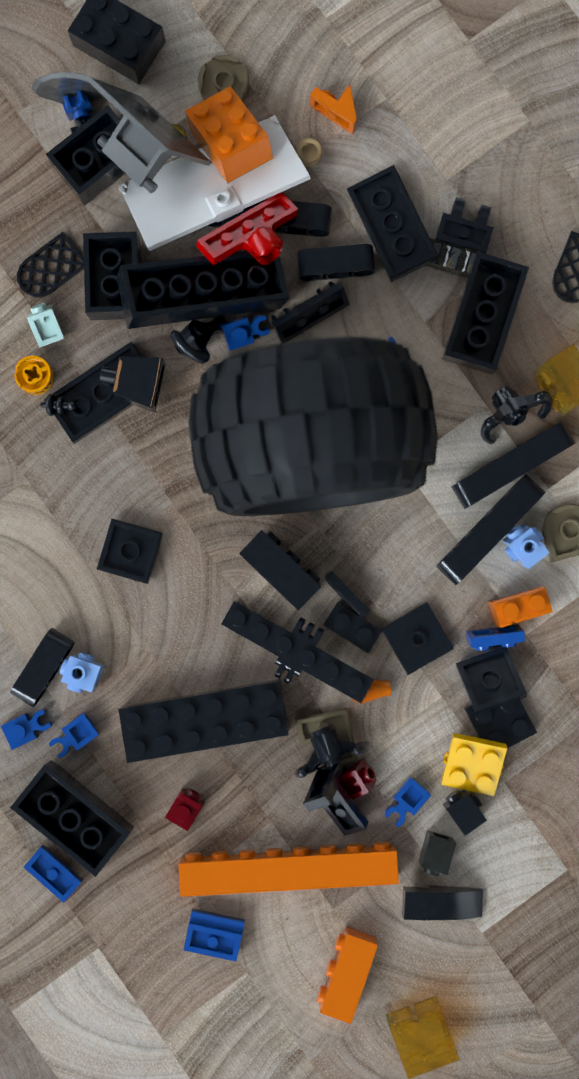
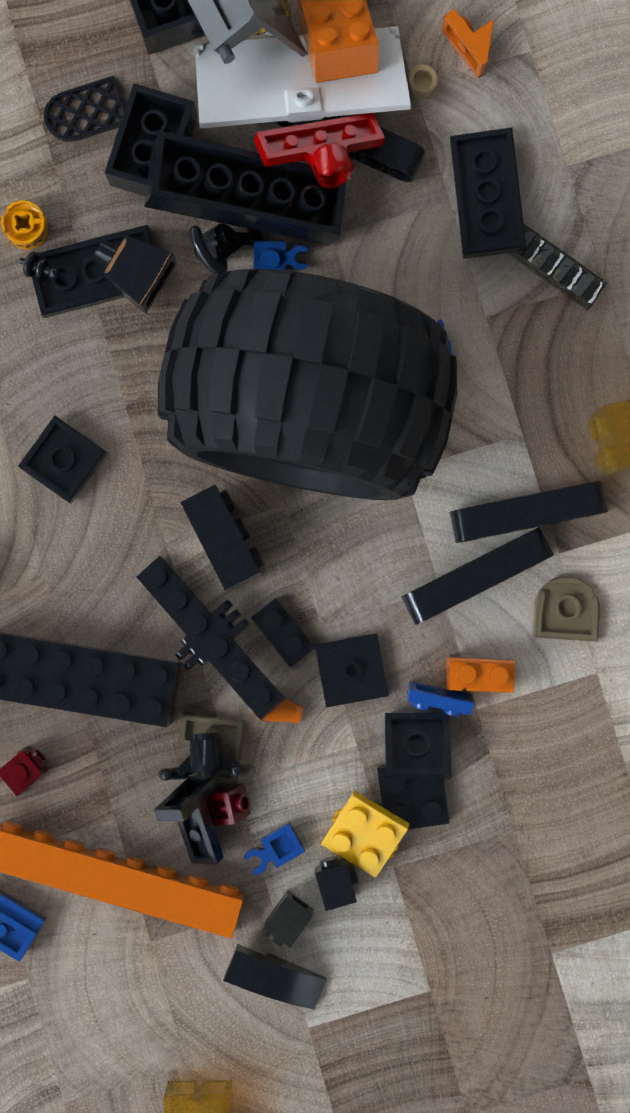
camera: 15 degrees right, 0 degrees up
light aqua bracket [27,303,64,348] -> none
black plate [271,281,350,343] -> none
black beam [297,244,375,281] -> none
orange brick [316,926,378,1024] -> none
black tile [325,572,370,617] -> none
black plate [435,197,494,254] -> none
black brick [442,251,529,375] -> none
black piece [481,387,553,444] -> none
light blue brick [502,524,550,569] -> none

